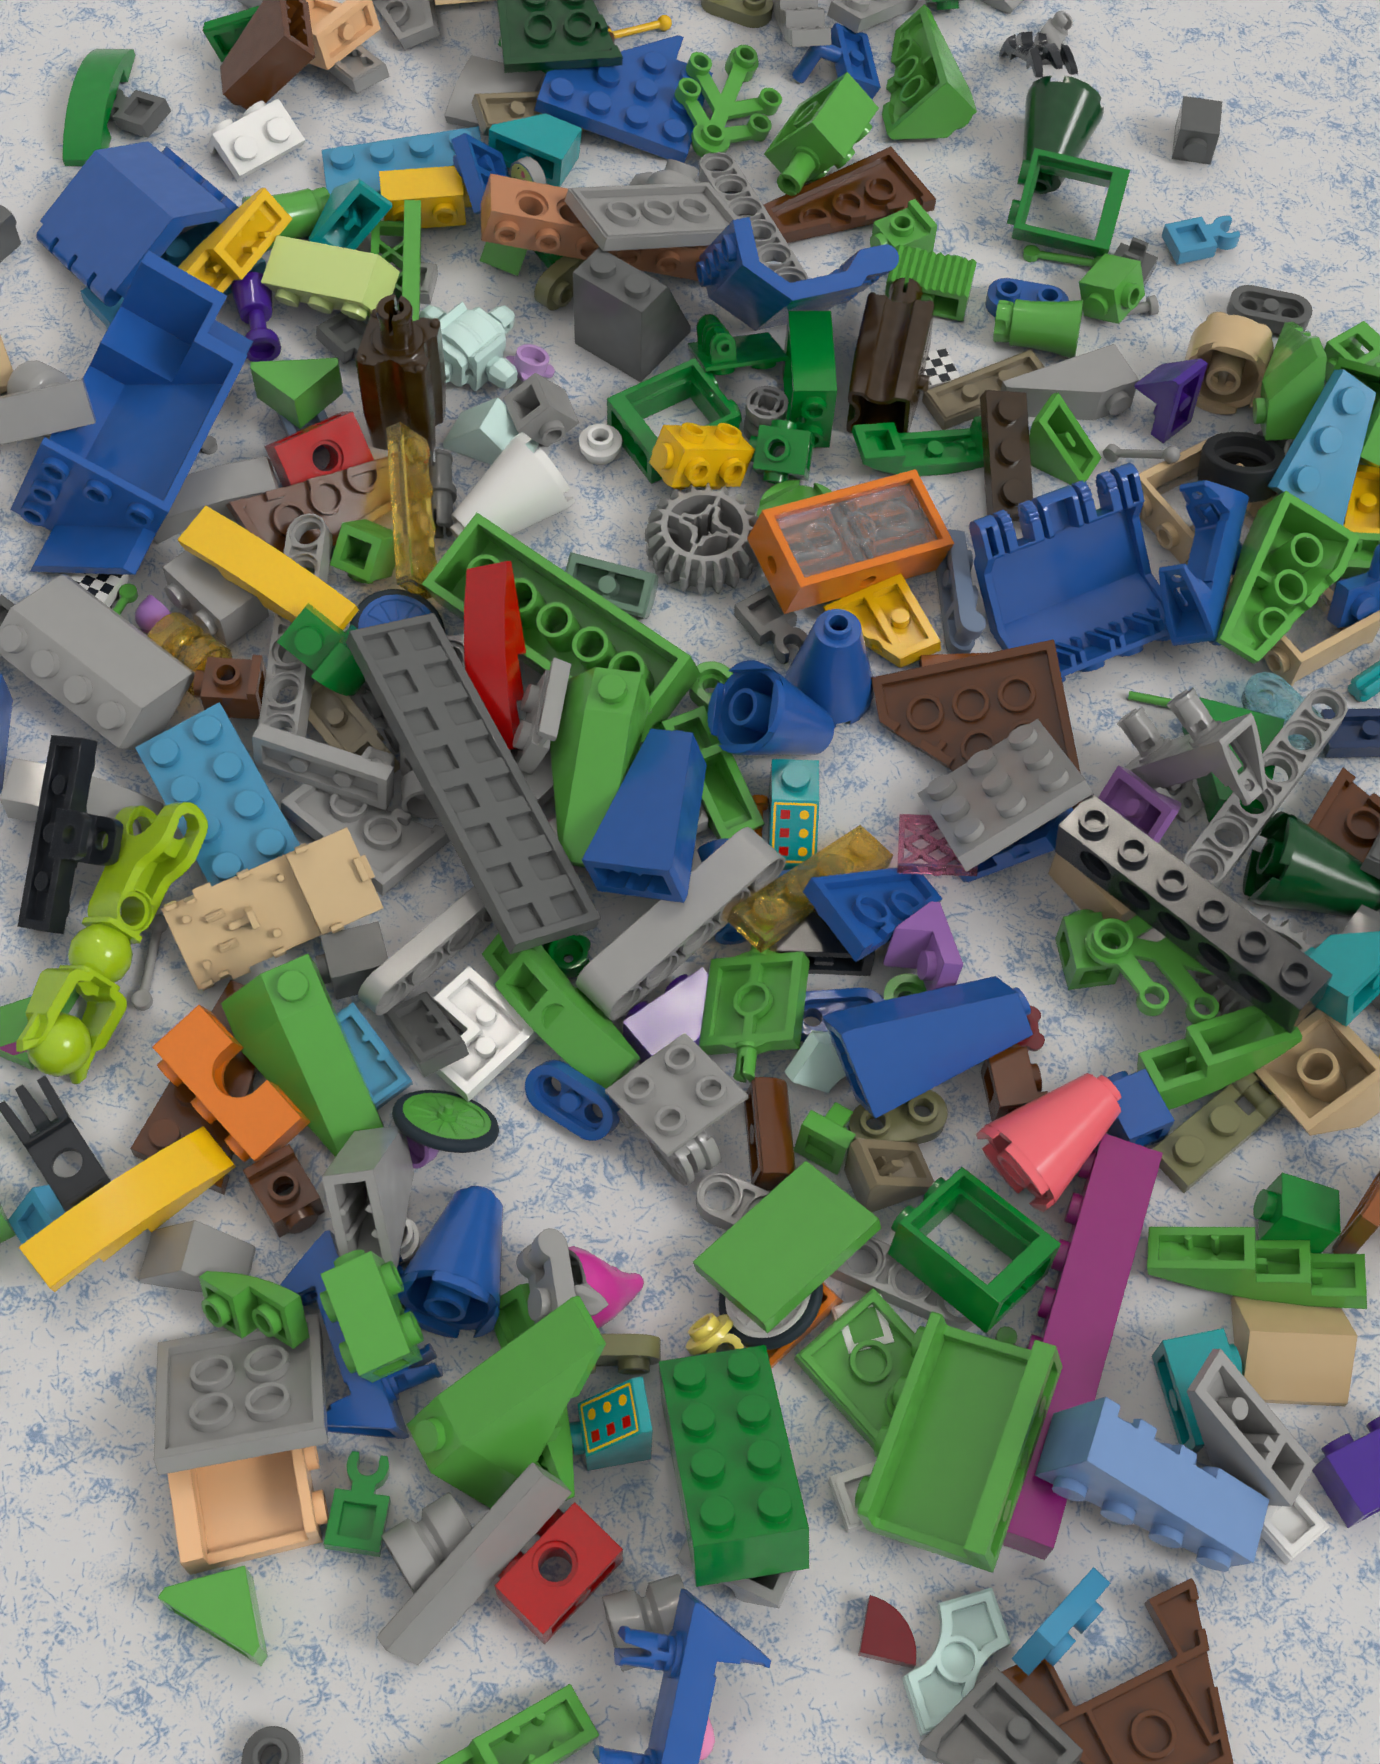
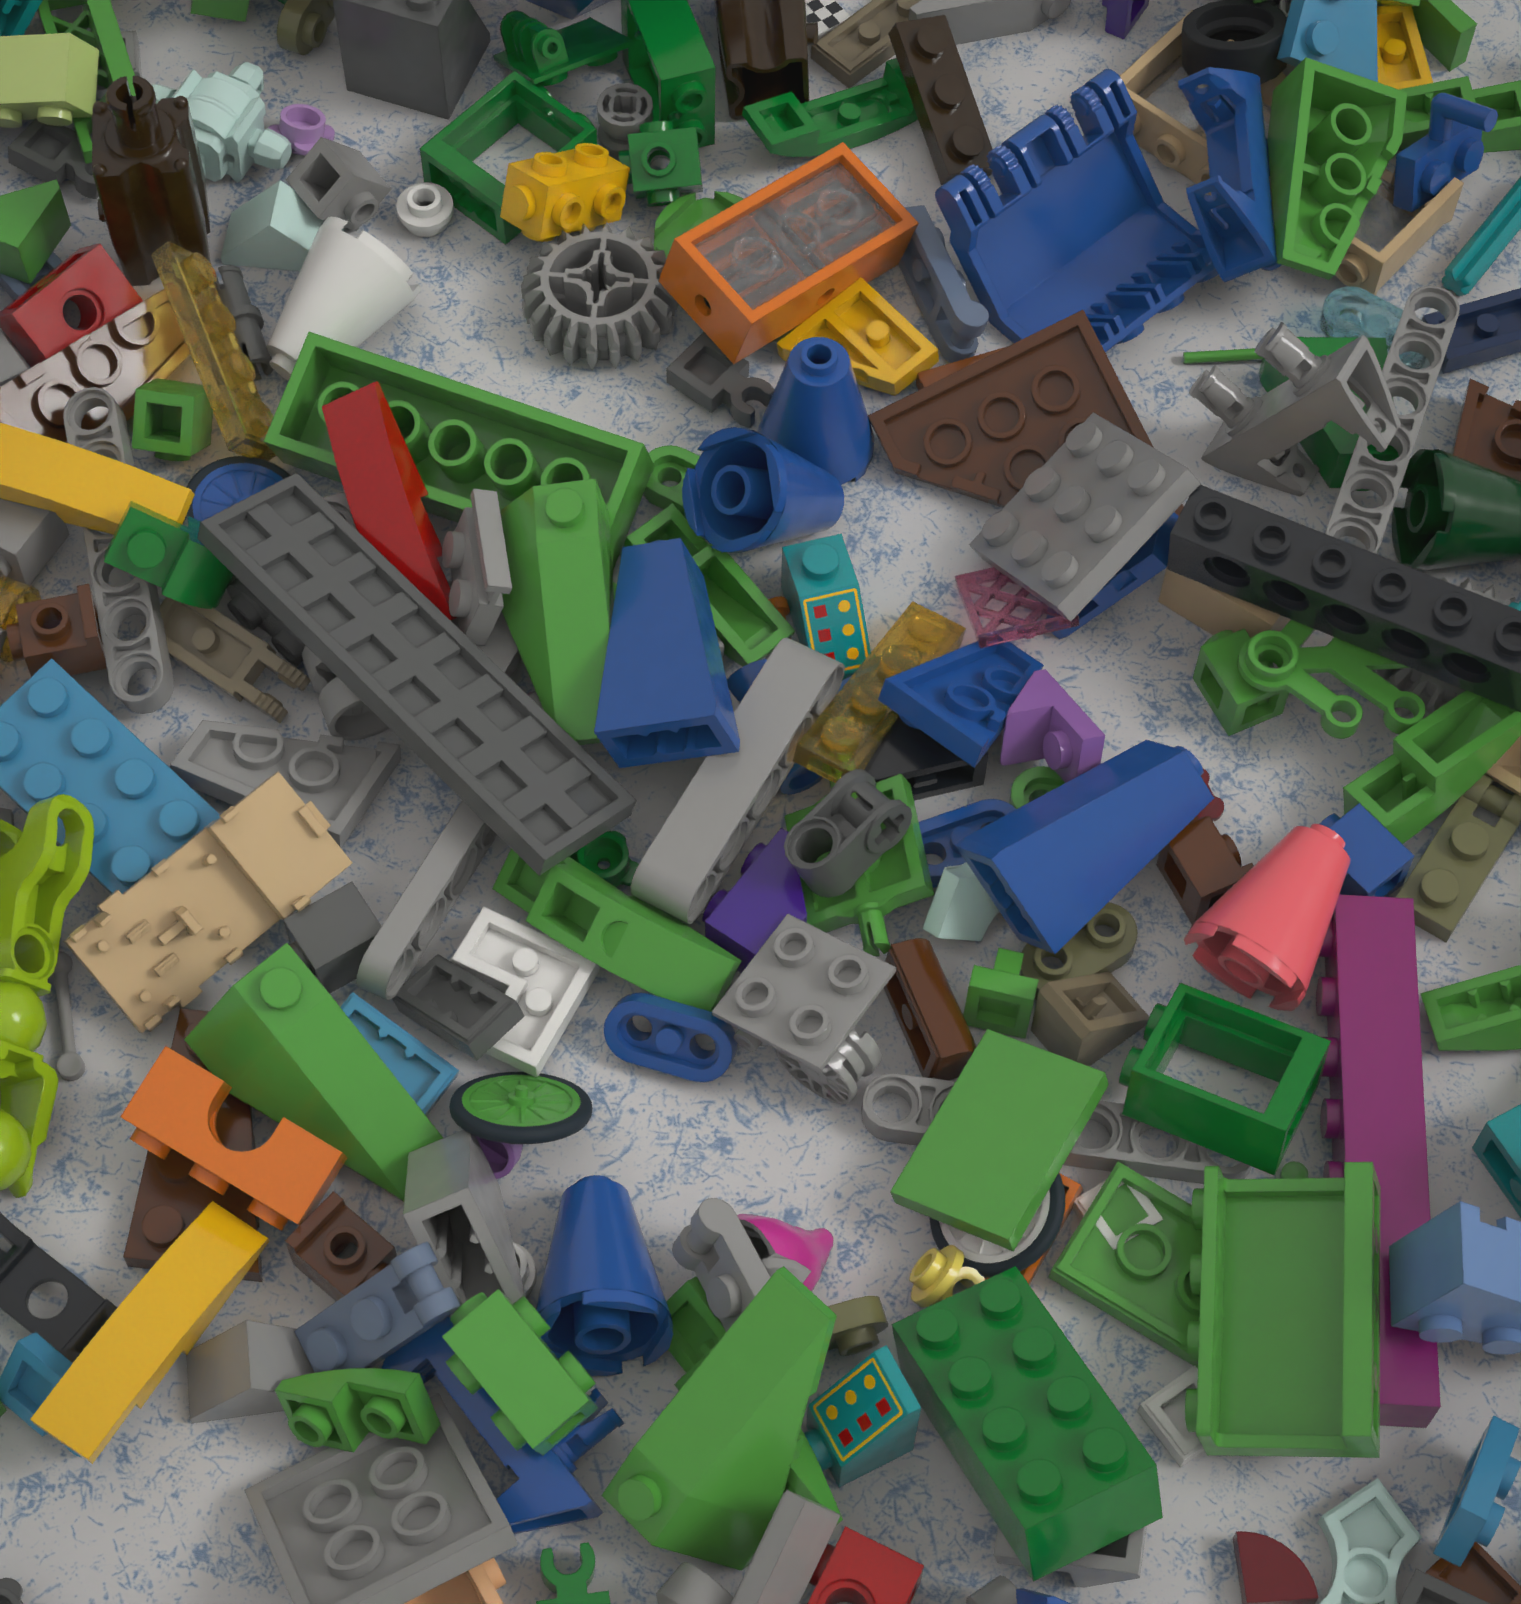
camera: 15 degrees left, 0 degrees up
light grey hinge [252,723,395,810] -> none
sand green brick [565,552,658,619] -> none
bright green slope [1029,392,1102,485] -> none
medium lavender slope [1098,765,1182,843] -> none
light grey hinge [1103,444,1181,463] -> none
none -> sand blue plate [294,1242,461,1373]
none -> dark grey piece [784,769,912,897]

